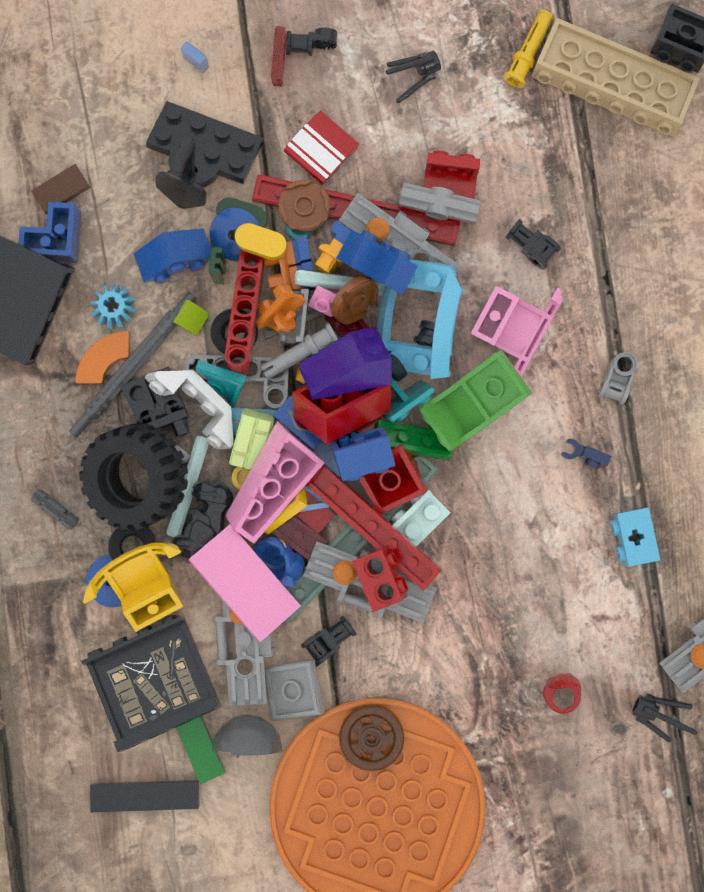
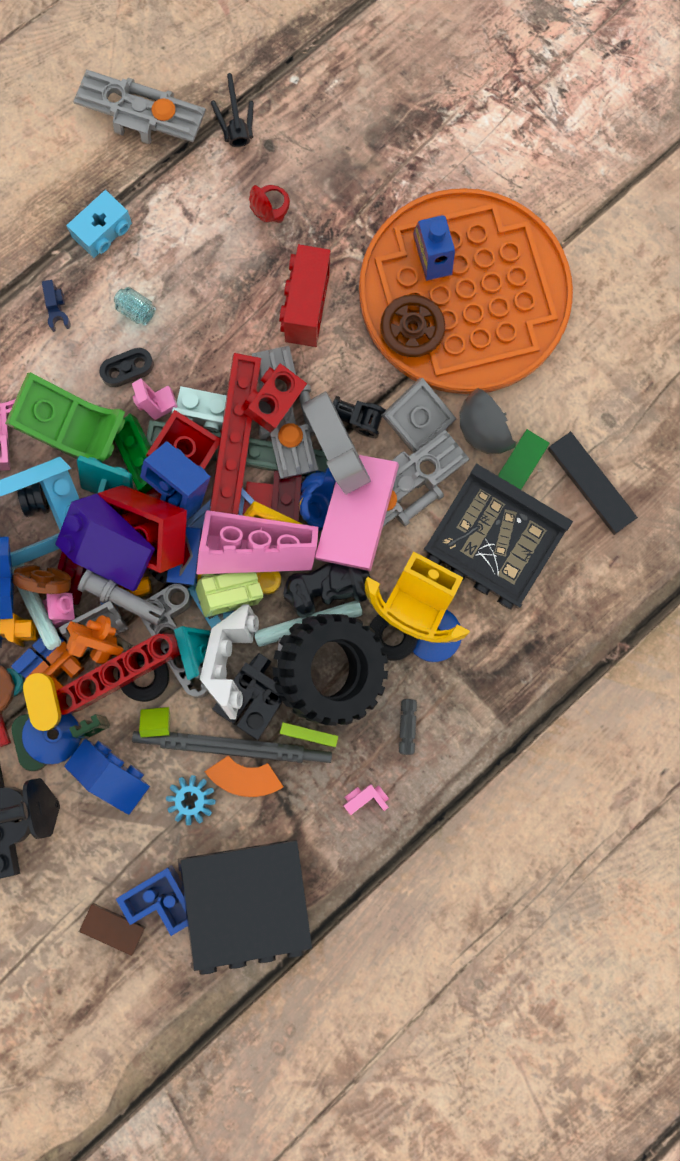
camera: 130 degrees left, 5 degrees down
none -> black plate [99,348,154,387]
none -> clear light blue brick [114,287,156,325]
none -> bright pink bracket [132,379,177,420]
none -> red brick [279,244,331,347]
none -> lime tile [280,722,338,748]
none -> light grey beam [301,391,371,495]
none -> bright pink bracket [343,784,389,815]
none -> blue torso [413,215,455,281]

